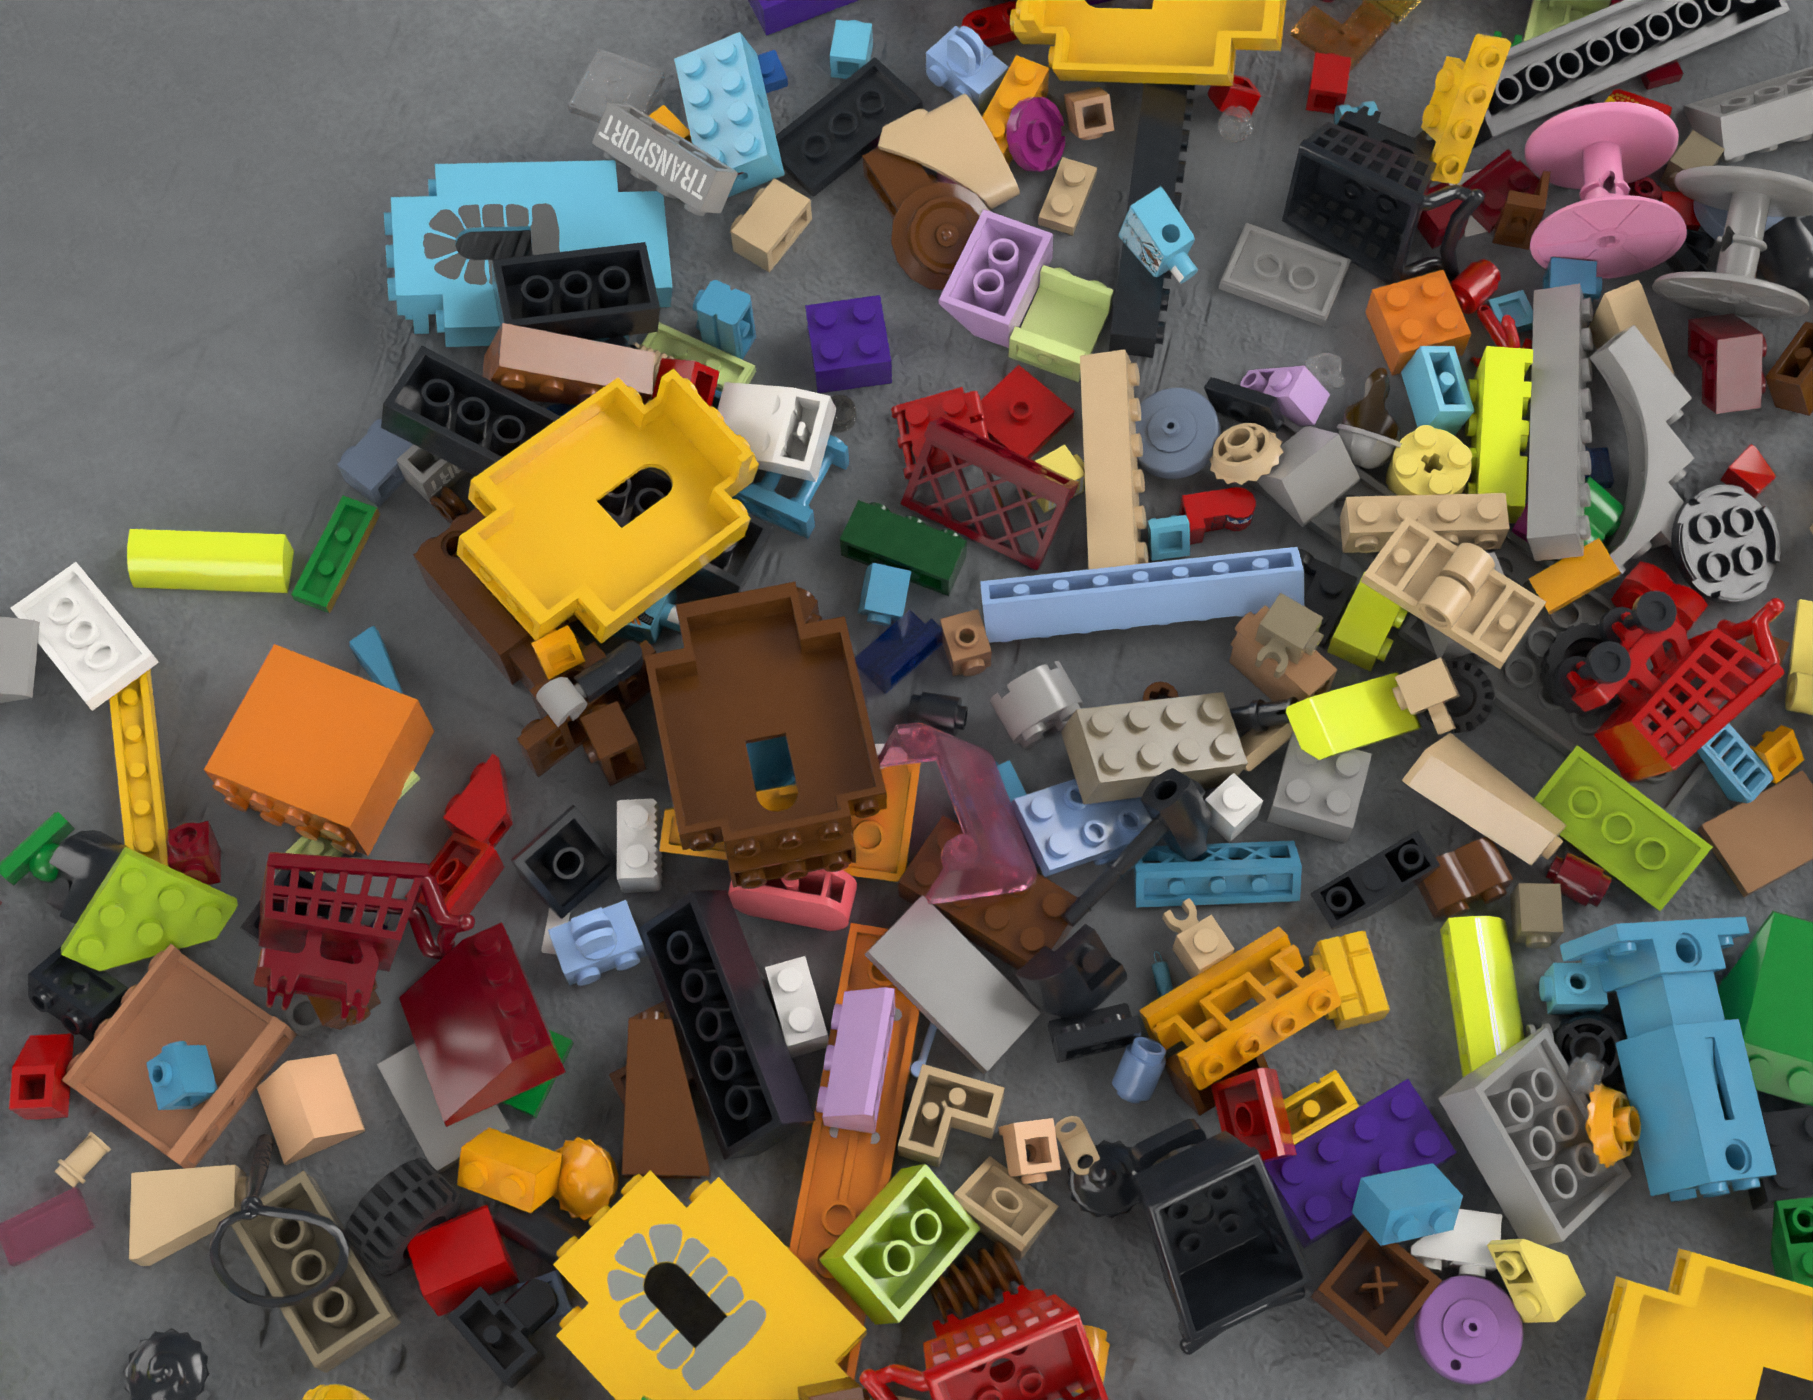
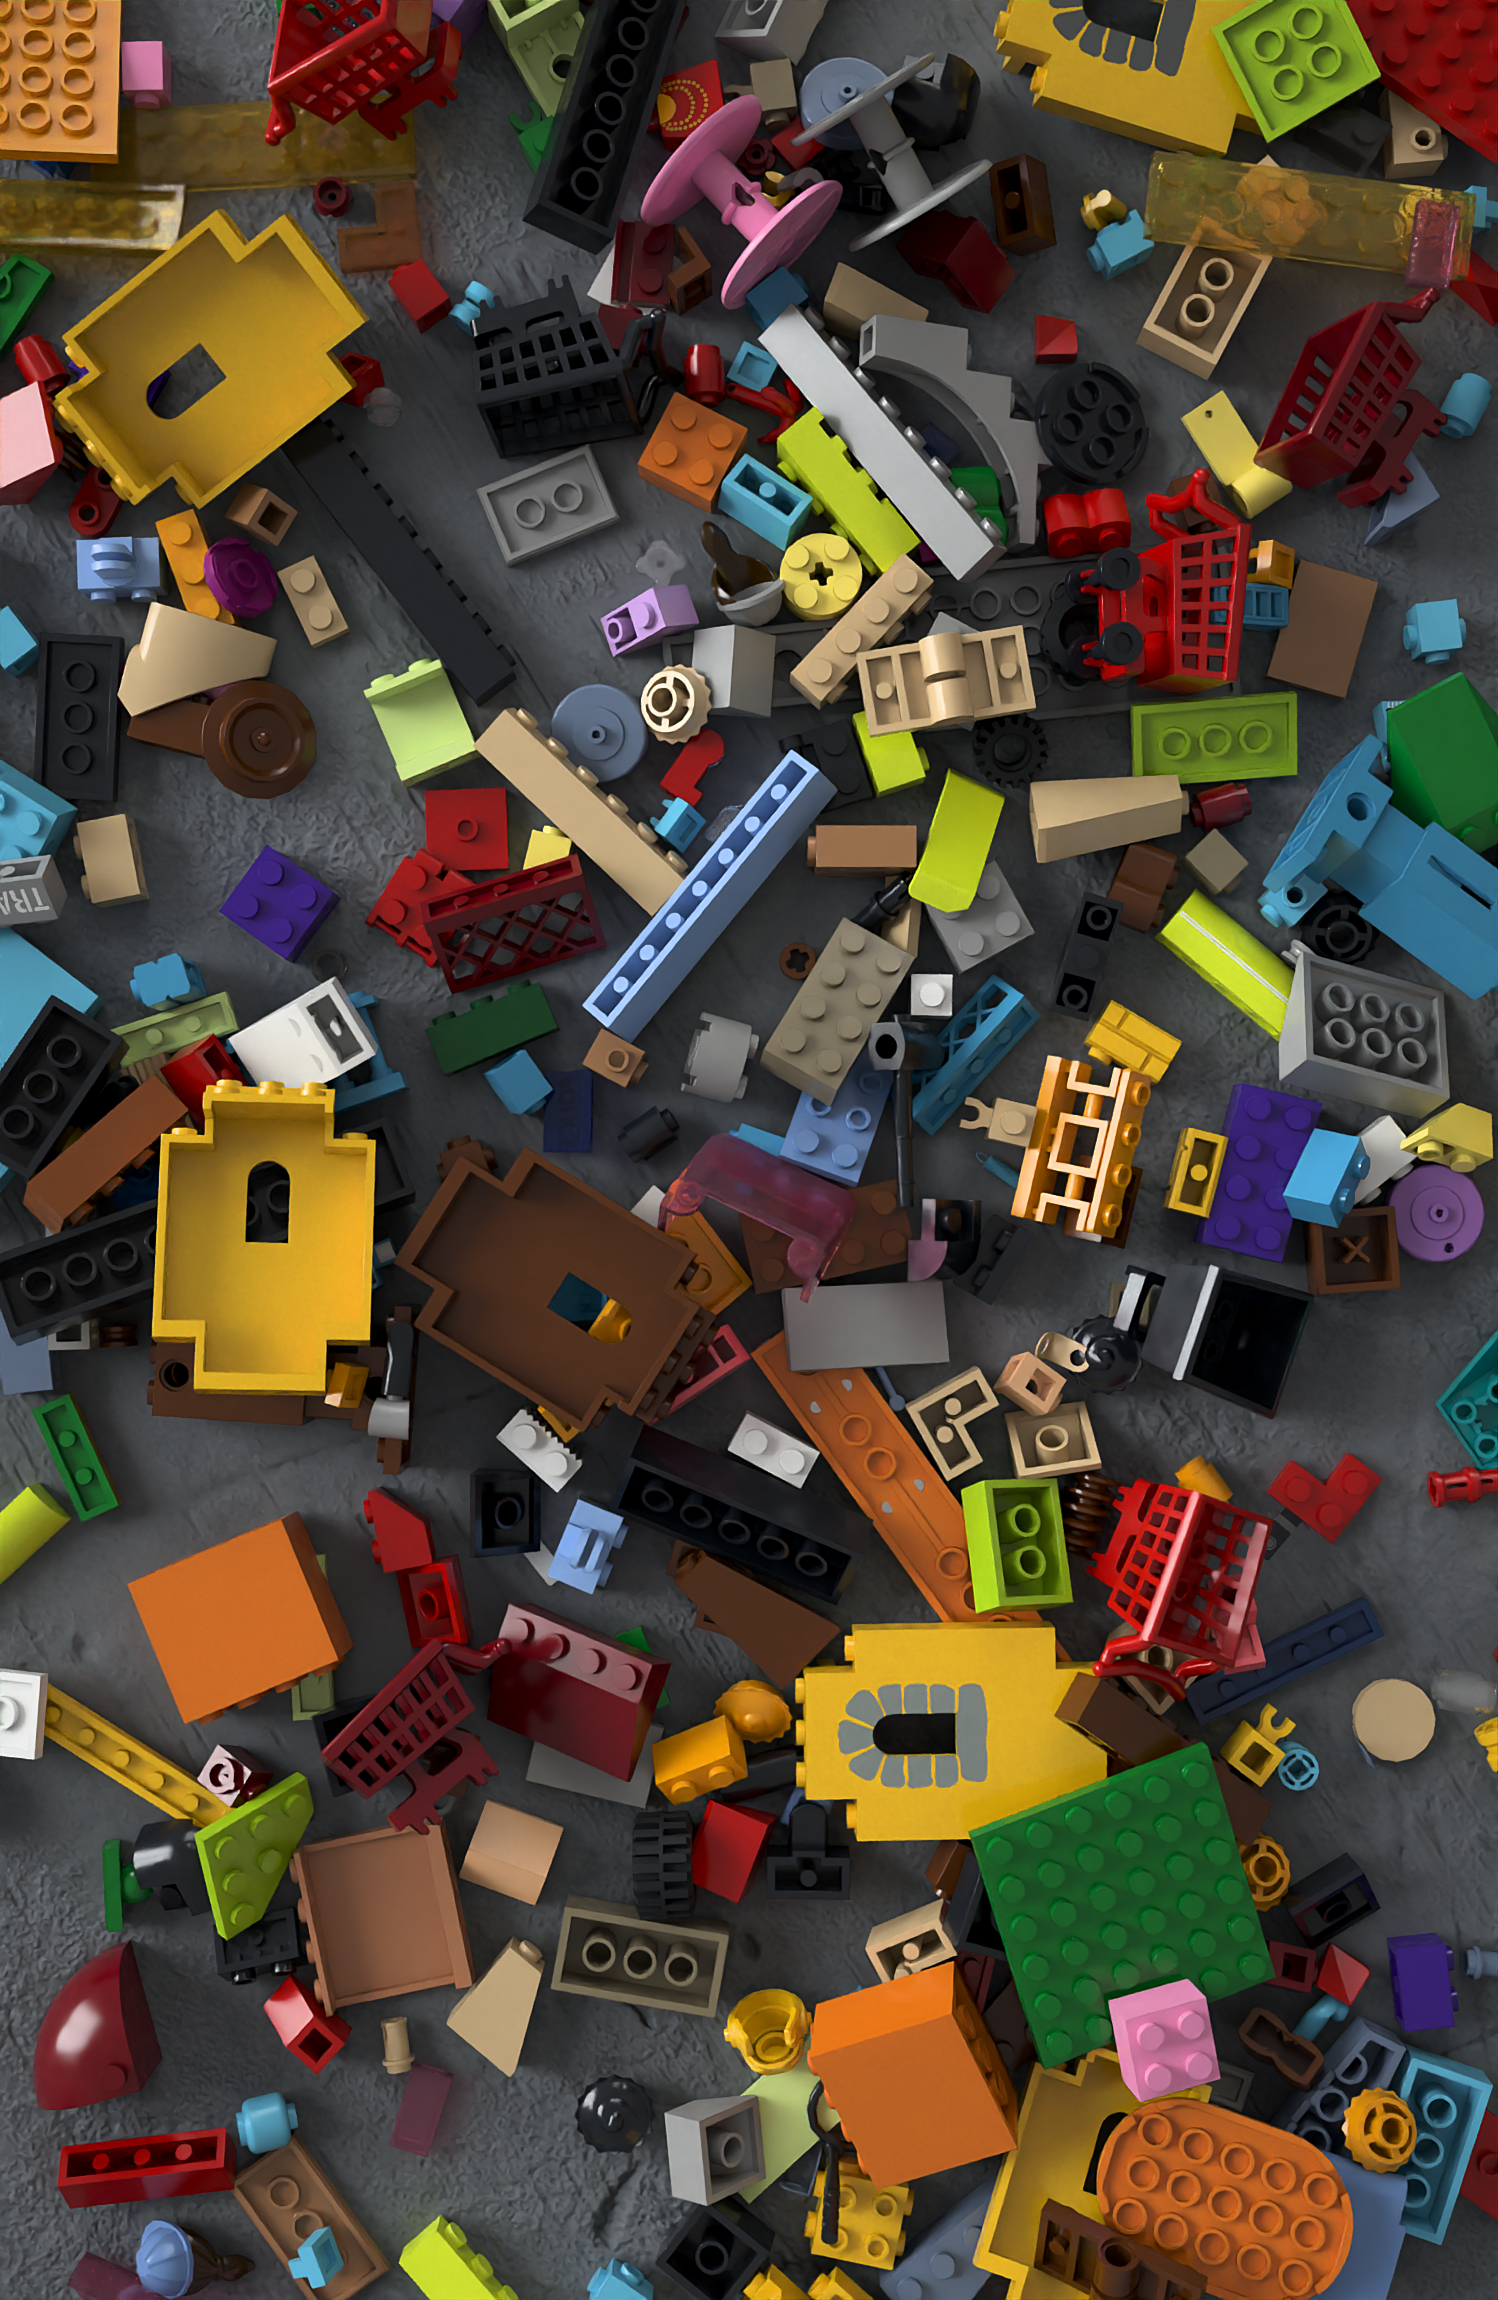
camera: 50 degrees left, 20 degrees up
dark azure brick [146,1041,218,1110] -> none
black piece [210,1134,350,1308] -> none
dark azure slope [349,626,404,694] -> none
reddish brown brick [580,701,646,786] -> none
lavender slope [816,987,896,1134] -> none
lavender slope [939,209,1053,348] -> none
medium blue brick [1112,1037,1166,1103] -> none
medium azure torso [1118,186,1198,284] -> none
black plate [1204,377,1284,432] -> none
red slope [1211,1068,1297,1163] -> none
dark tan brick [1255,593,1324,679] -> none
tan brick [1392,657,1460,735] -> none
yellow bracket [1421,34,1511,184] -> none
light orange tile [1529,538,1621,615] -> none
clear plate [1567,1053,1604,1095] -> none
light orange piece [1585,1083,1641,1168] -> none

